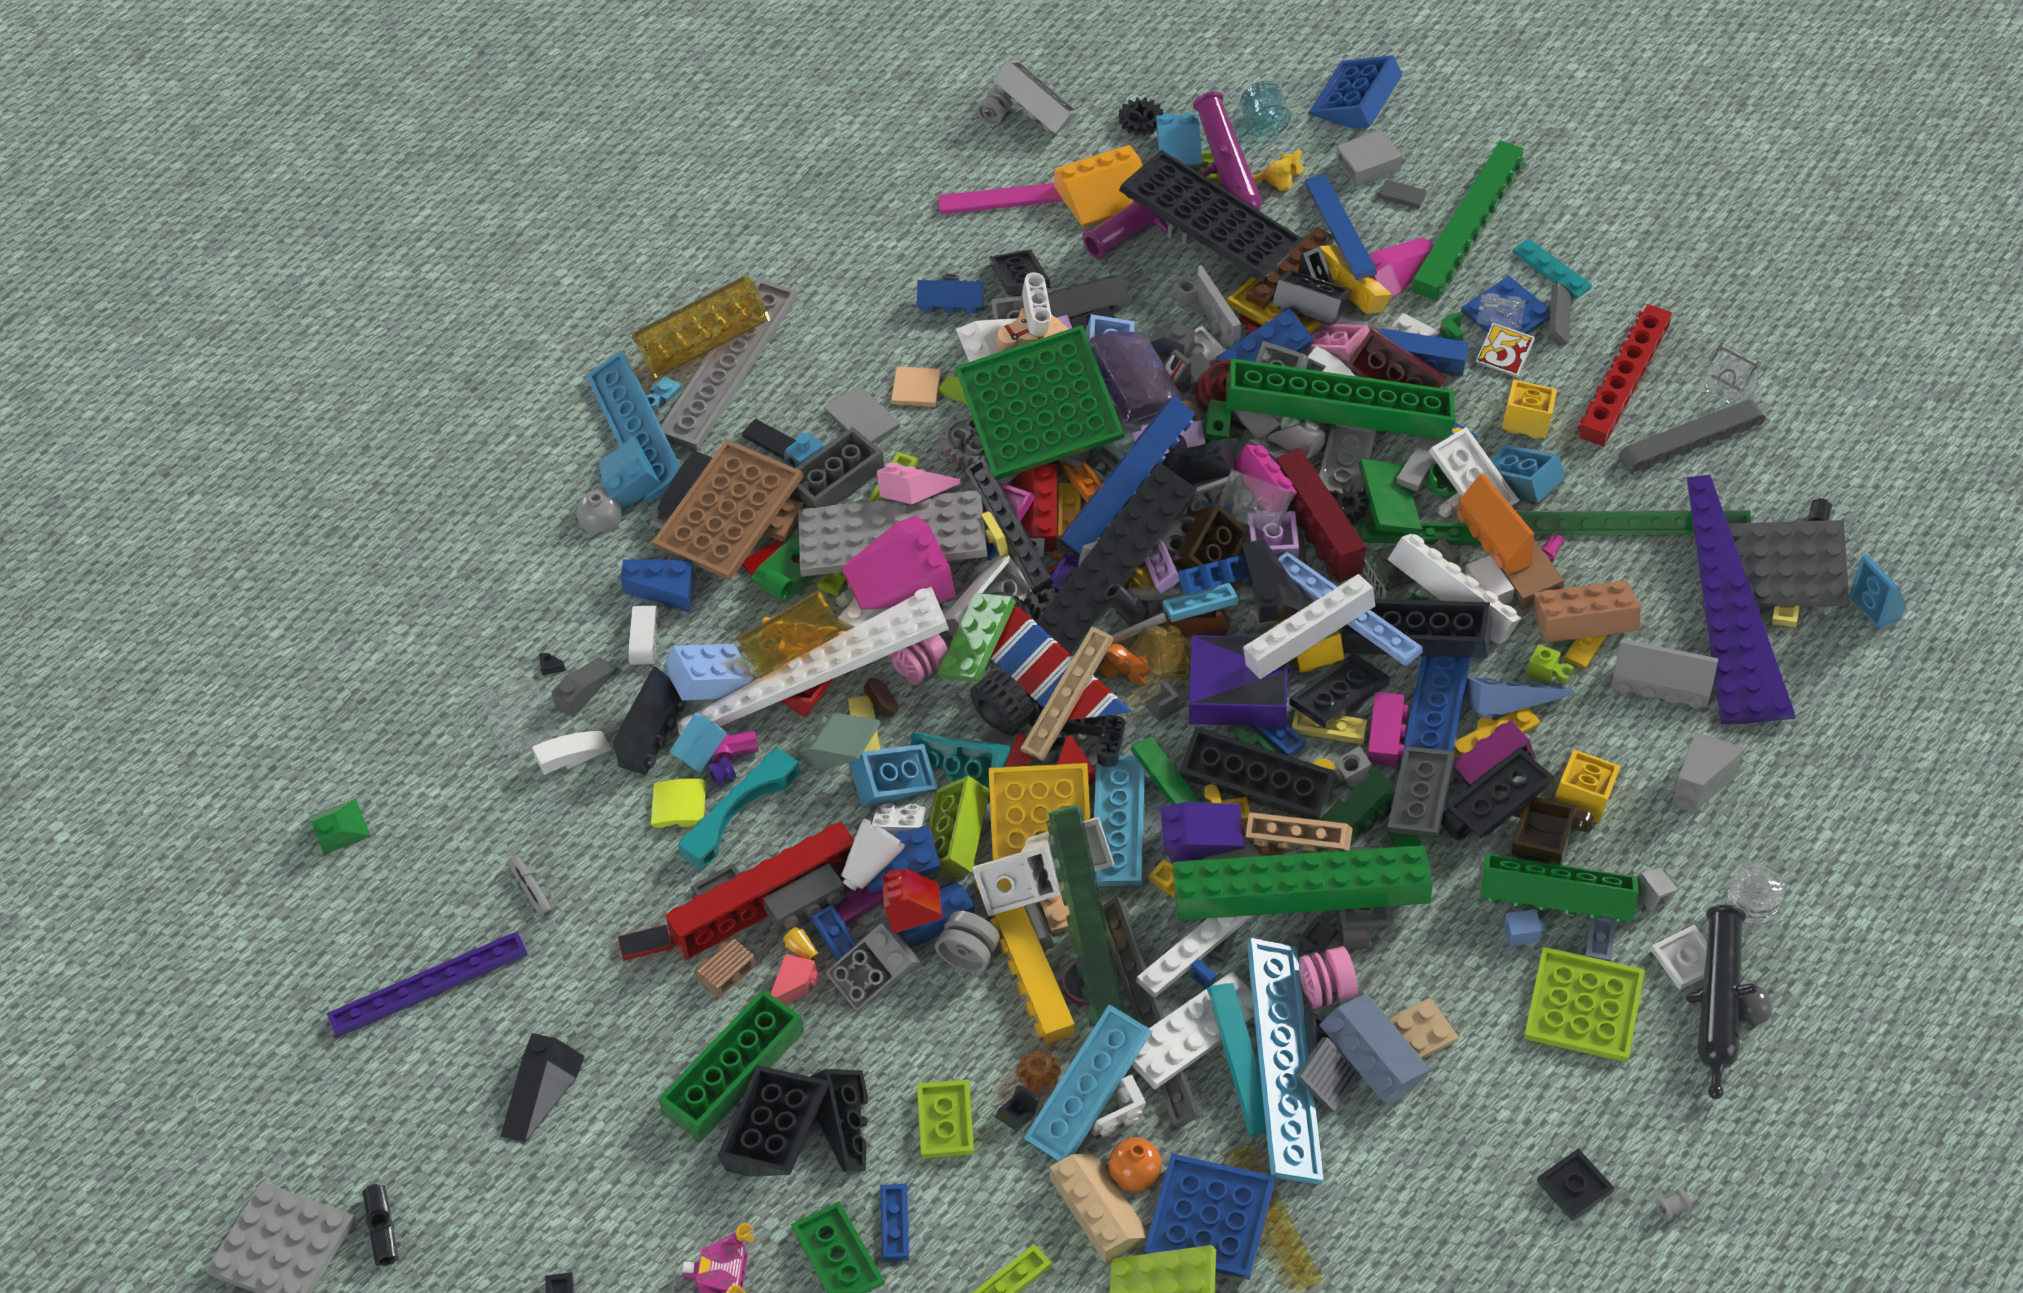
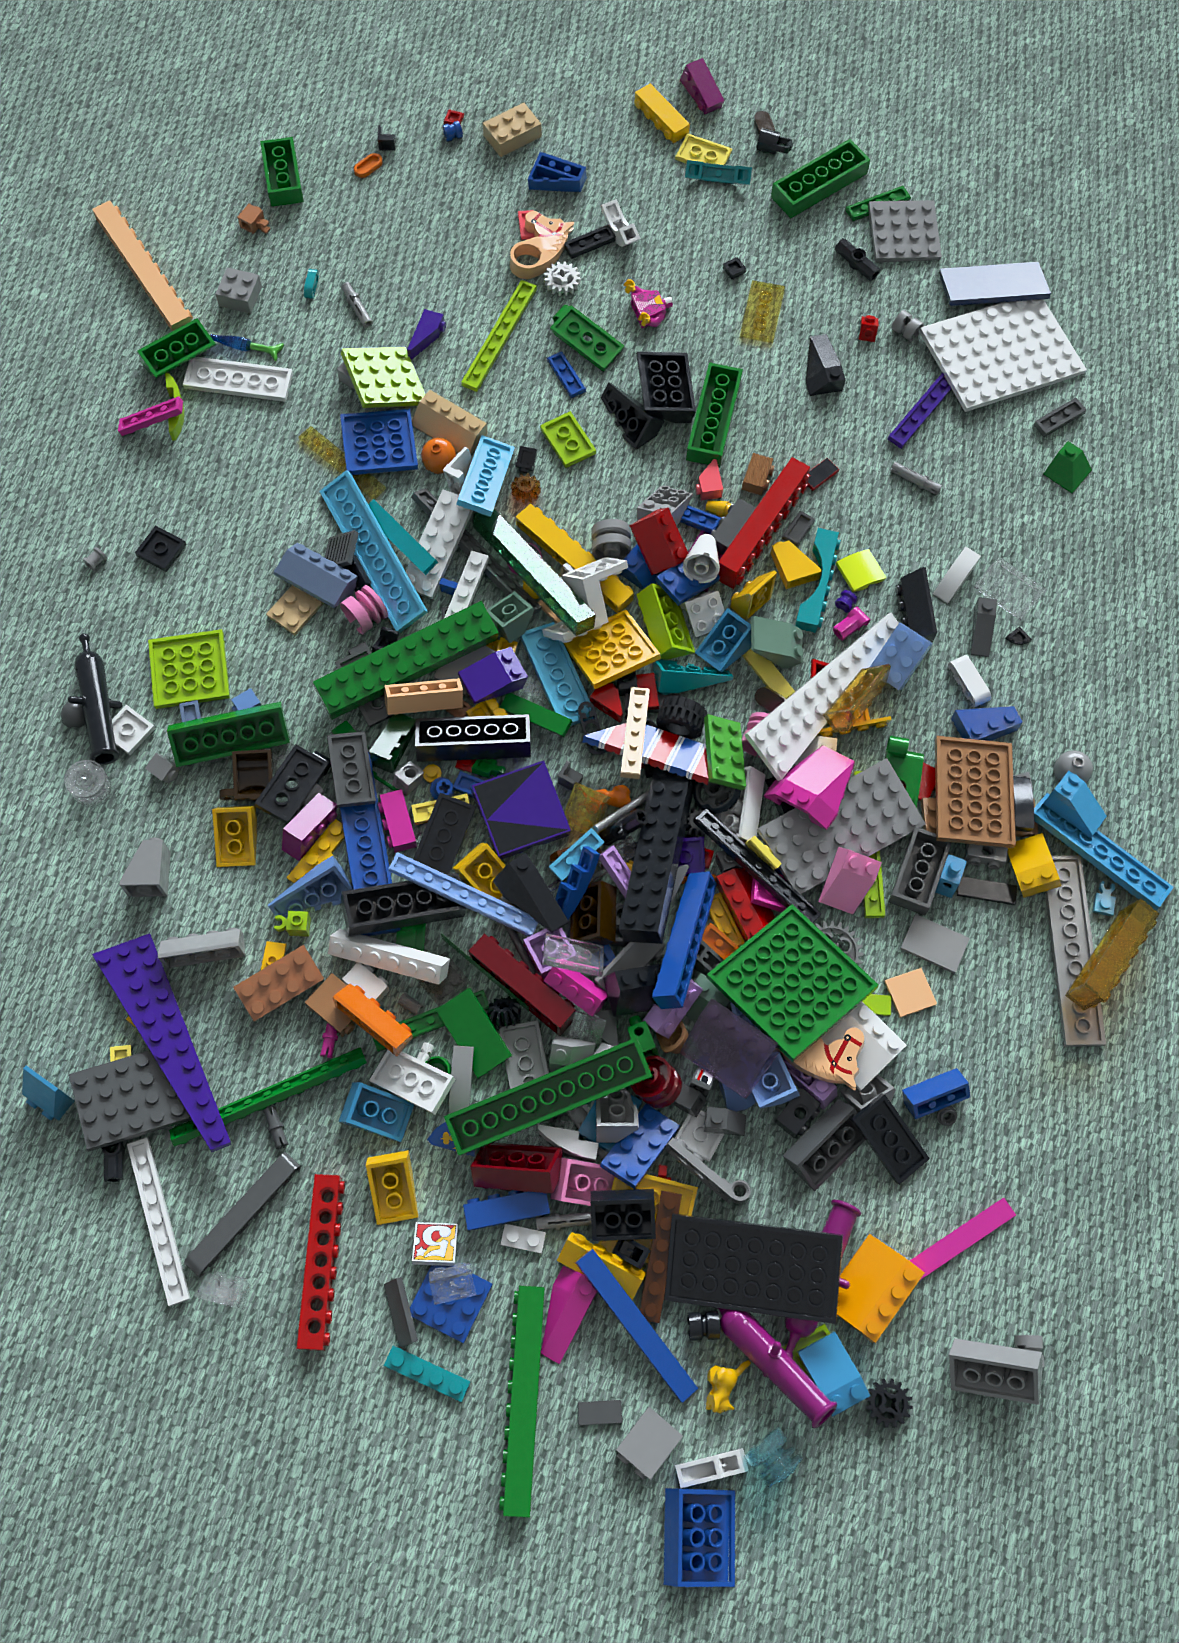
camera: 150 degrees right, 15 degrees up
medium azure panel [670,713,727,773] -> none
white beam [1022,272,1051,337] -> none
white brick [1243,574,1375,679] -> none
green bracket [1440,312,1464,341] -> none
none -> white plate [127,1137,191,1307]
none -> dark grey pin [263,1106,289,1149]
none -> blue piece [430,777,454,800]
none -> sand green slope [487,591,534,643]
none -> white slope [675,1448,749,1488]
none -> black wheel [688,1311,720,1341]
none -> yellow slope [730,571,777,621]
none -> clear yellow tile [740,280,785,343]
none -> yellow slope [770,540,822,589]
none -> red bracket [859,315,878,342]
none -> light grey wheel [891,310,924,342]
none -> white plate [919,299,1087,412]
none -> tile [939,262,1051,306]
none -> yellow slope [1007,833,1061,898]
none -> dark grey plate [1034,398,1087,437]

